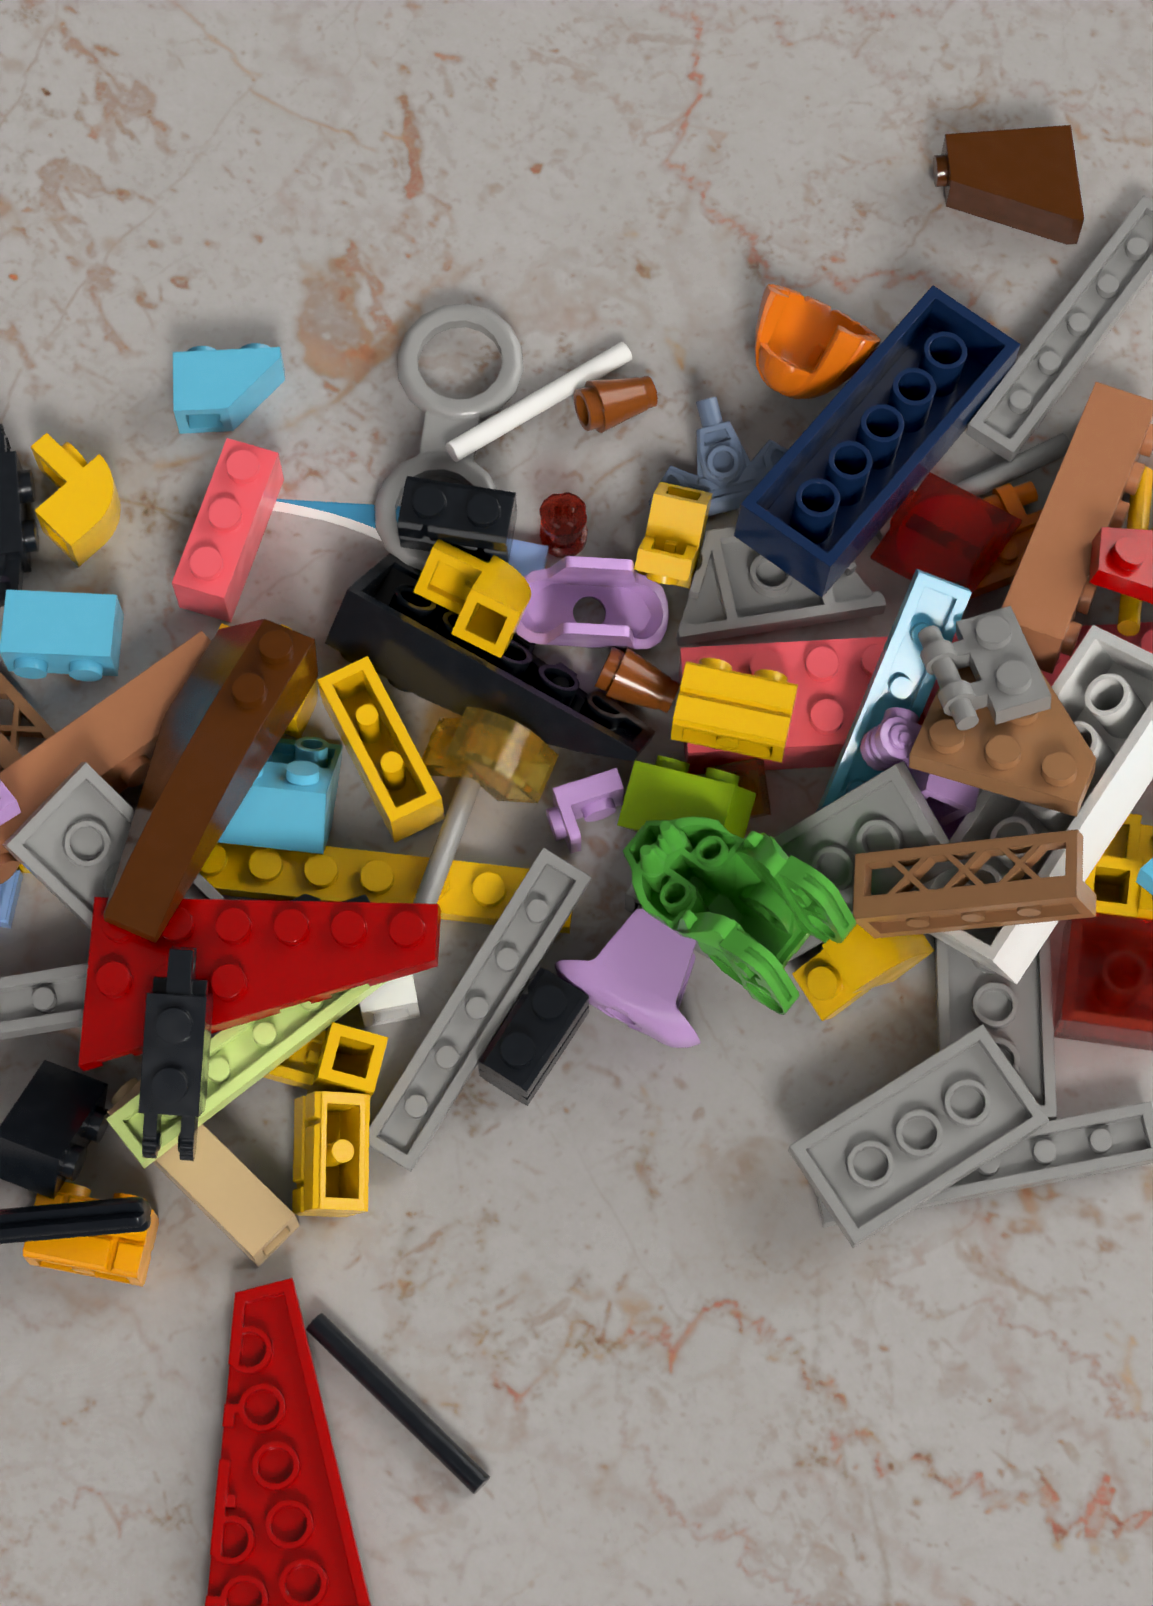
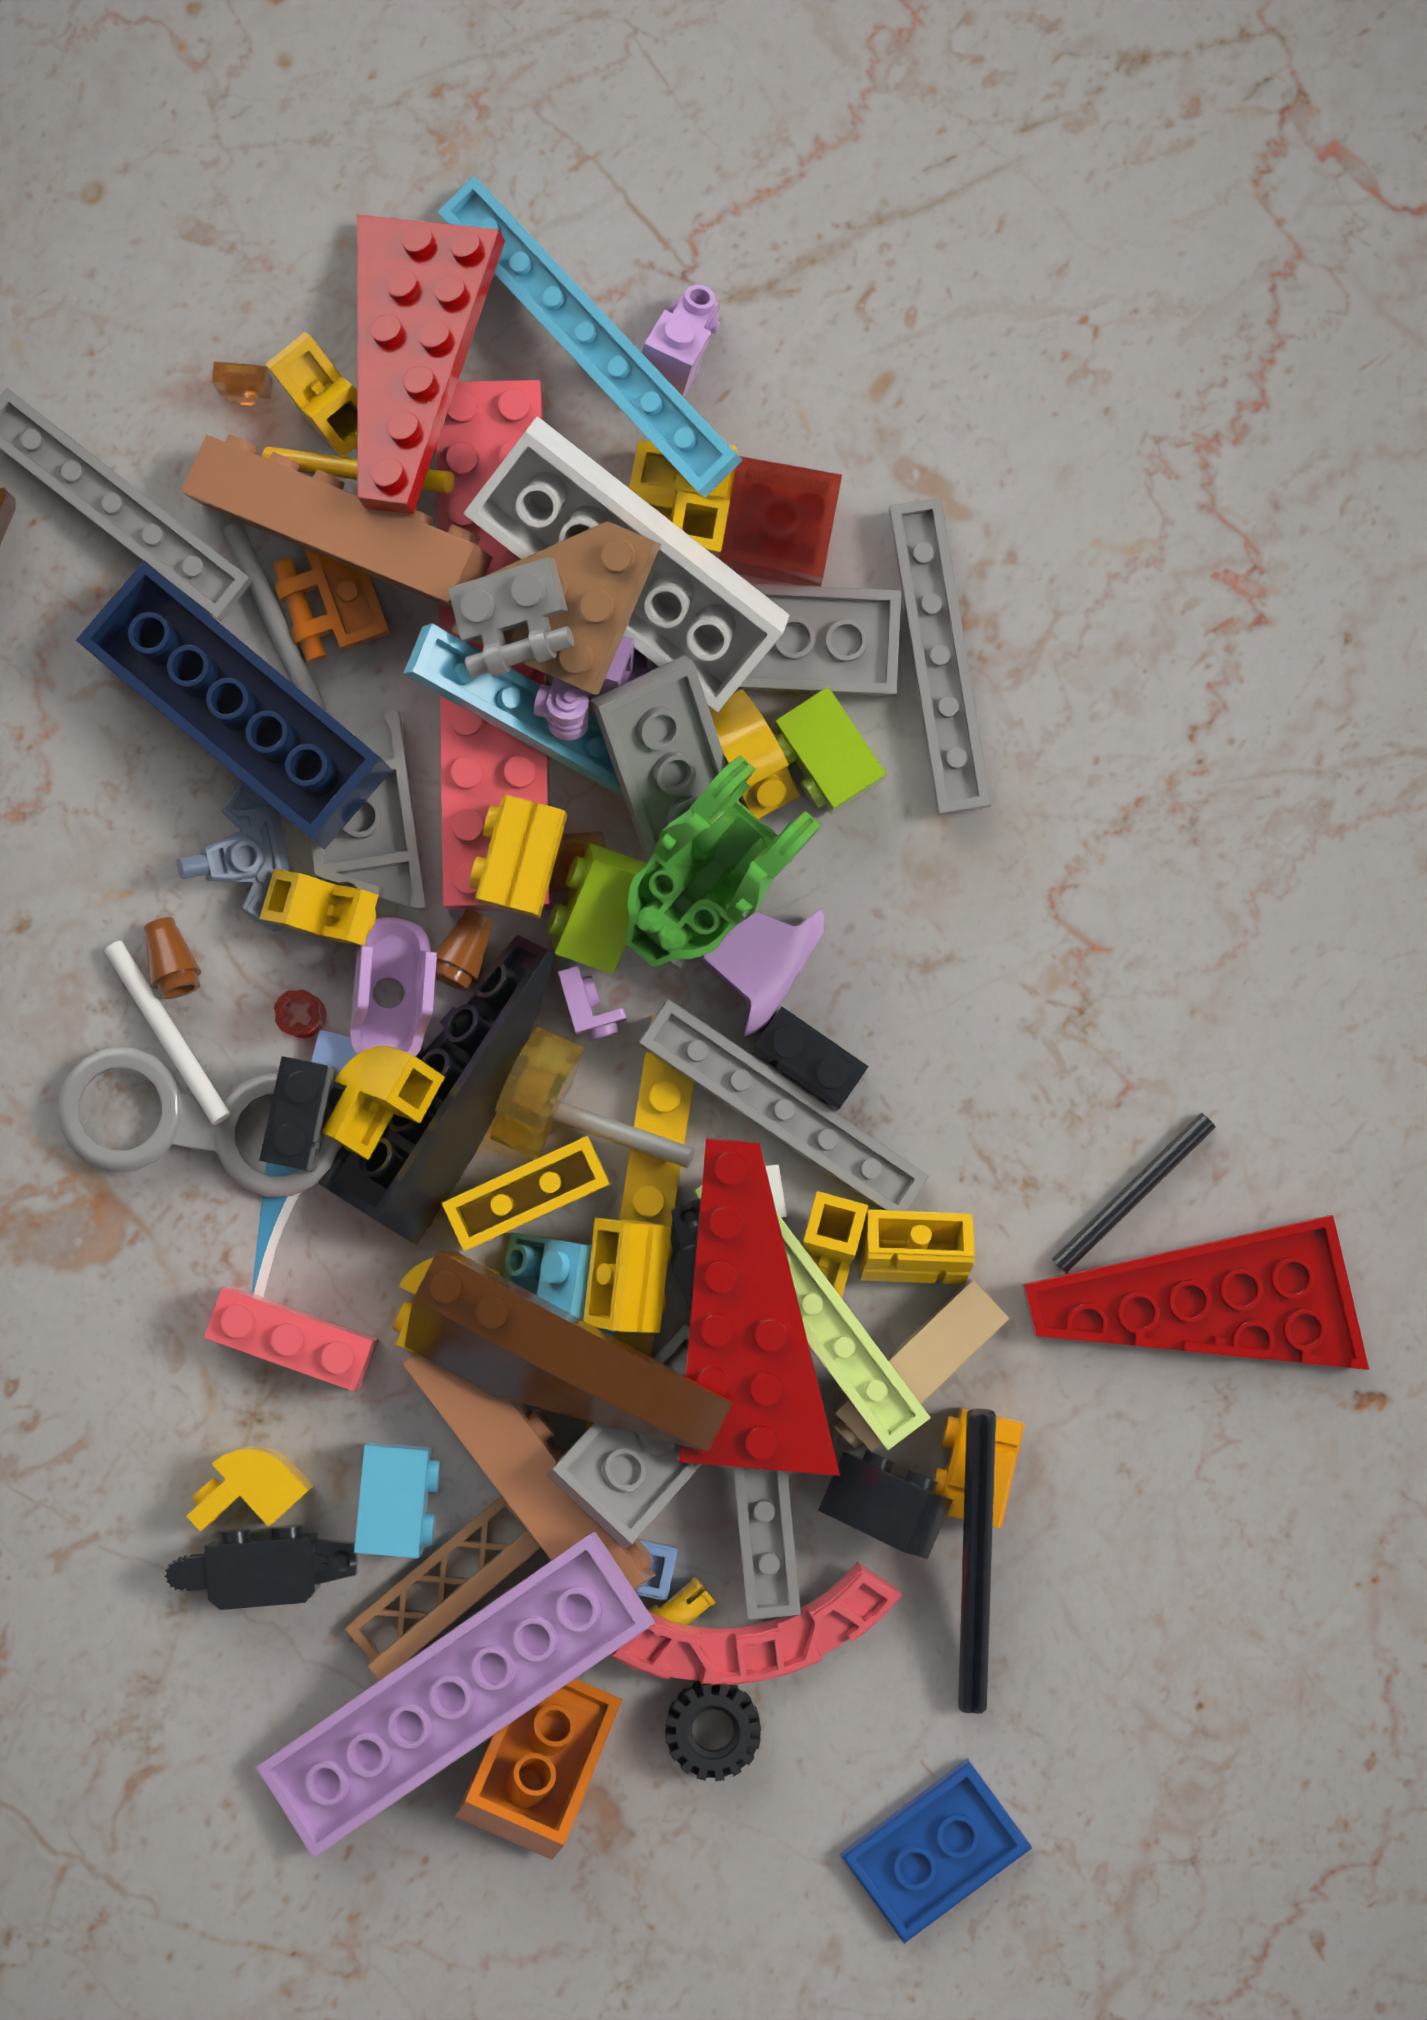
camera: 90 degrees left, 15 degrees up
black hinge [138,946,213,1161] -> none
medium azure slope [173,343,285,434] -> none
orange hair [755,284,881,399] -> none
light grey plate [788,1024,1049,1248] -> none
medium nougat fence [853,829,1096,939] -> none
clear red piece [870,472,1022,597] -> none
none -> yellow brick [583,1218,672,1333]
none -> lime brick [773,687,887,815]

